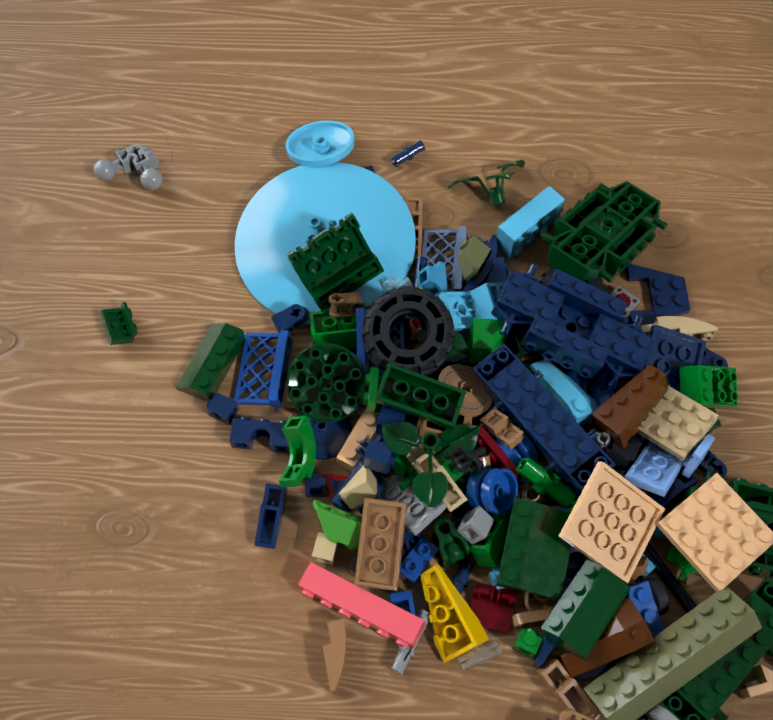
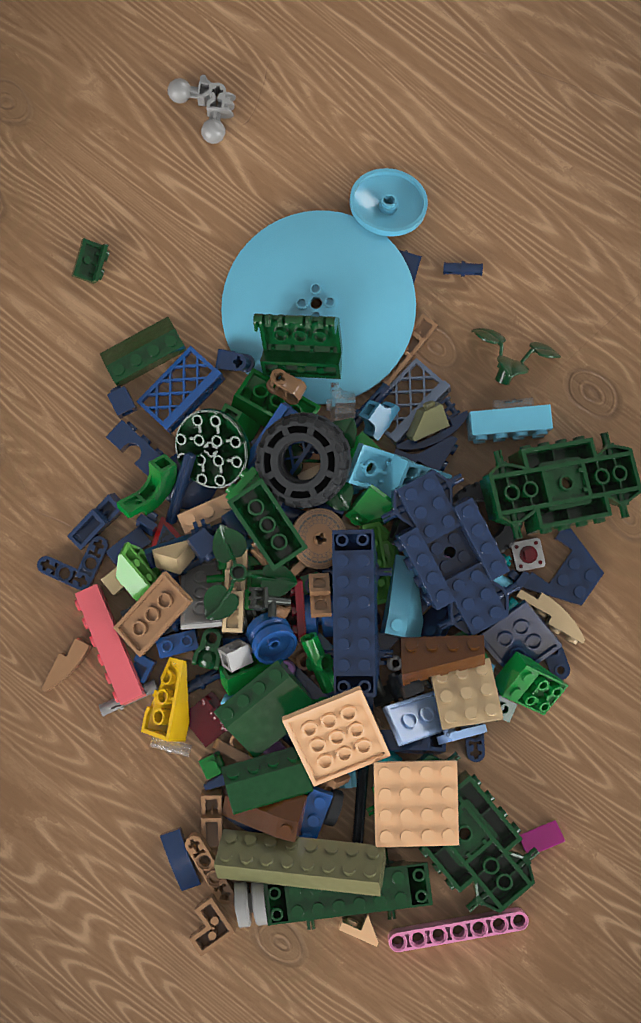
camera: 40 degrees right, 20 degrees up
none -> dark blue beam [37,536,109,590]
none -> dark blue slope [106,527,151,567]
none -> dark blue axle [165,452,196,524]

